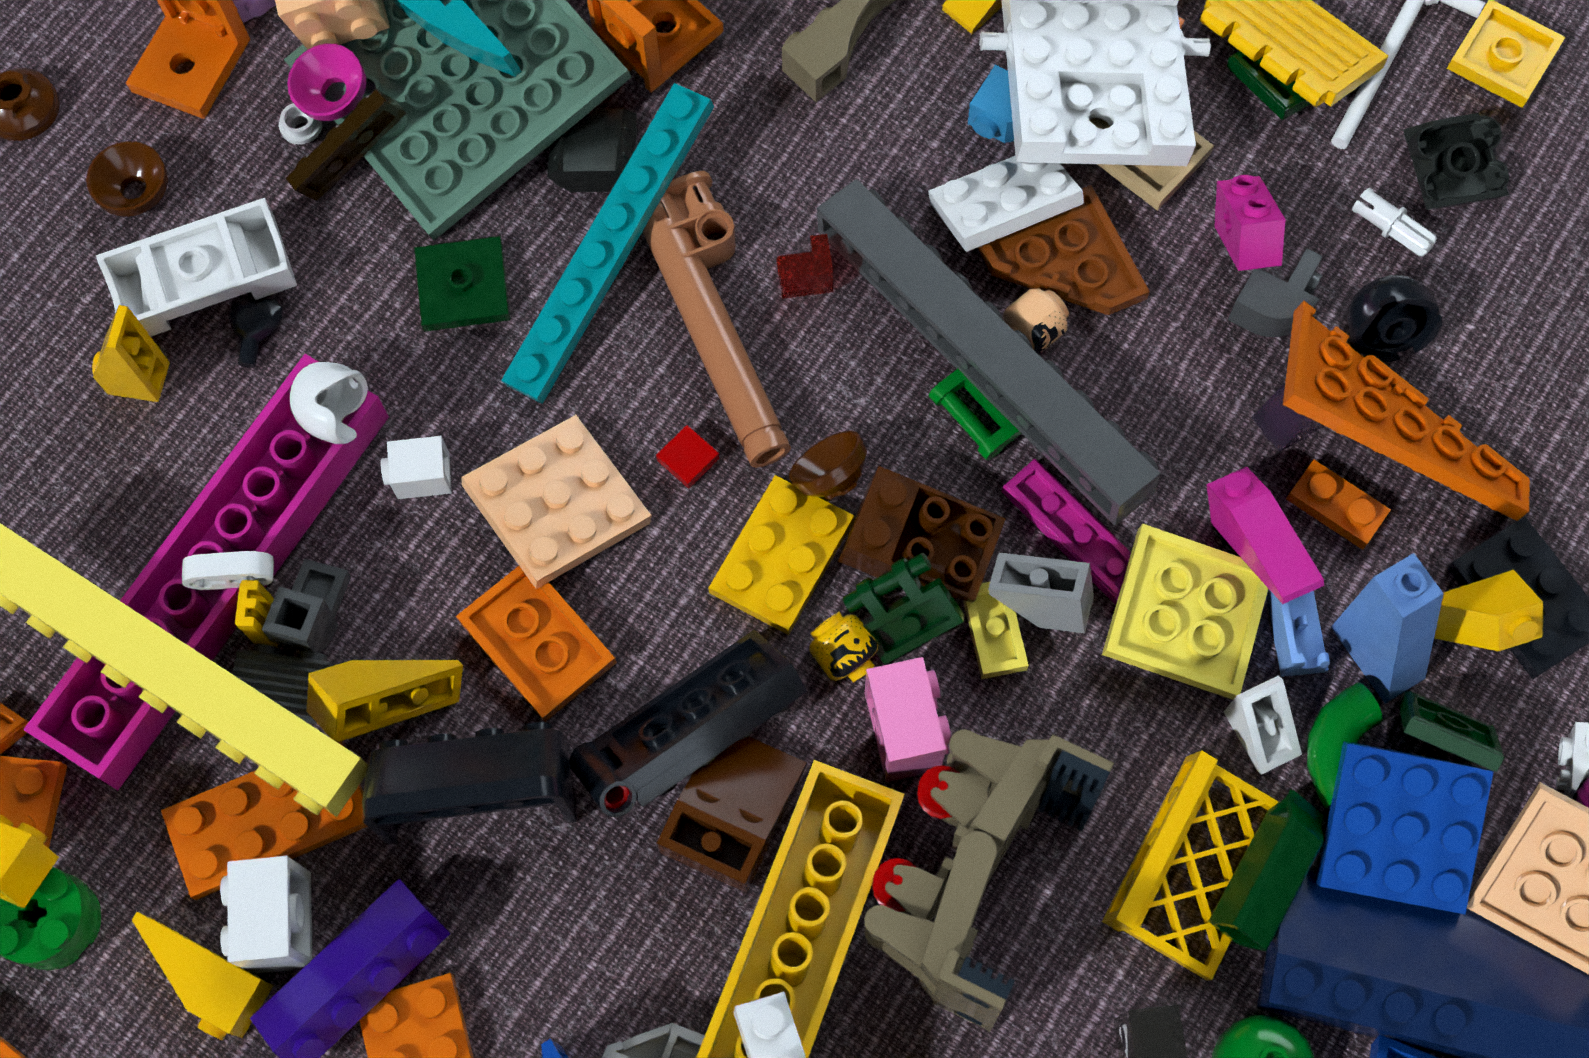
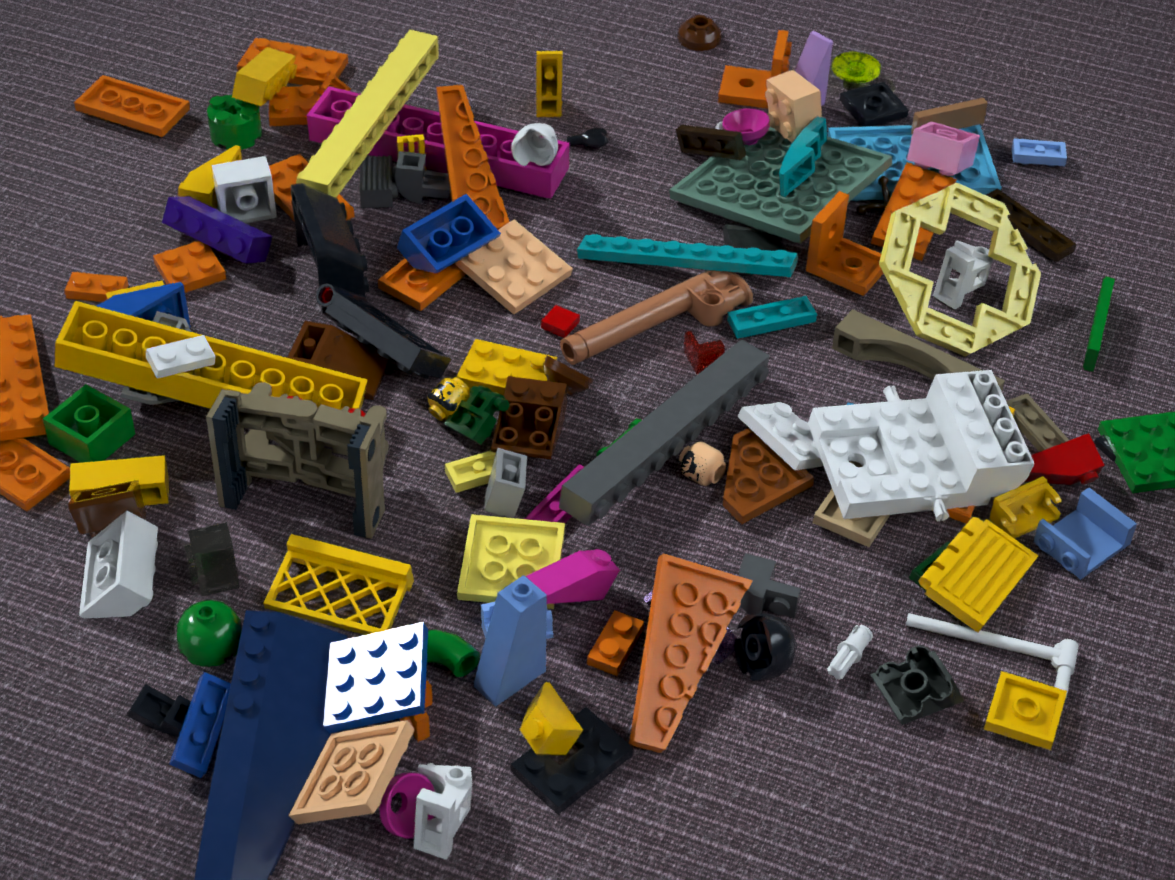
camera: 75 degrees right, 25 degrees down
reddish brown piece [86,141,168,217] -> none
white piece [96,198,297,336] -> none
white beam [182,551,274,590] -> none
yellow slope [306,660,463,742] -> none
white brick [381,436,452,499] -> none
dark green plate [414,236,510,332] -> none
bright pink brick [864,657,951,782] -> none
dark green piece [1209,789,1325,951] -> none
dark pink brick [1214,175,1286,271] -> none
white slope [1224,676,1302,775] -> none
dark green plate [1399,691,1505,772] -> none
none -> blue slope [397,194,501,273]
none -> orange wing [436,85,510,229]
none -> teal plate [727,296,817,339]

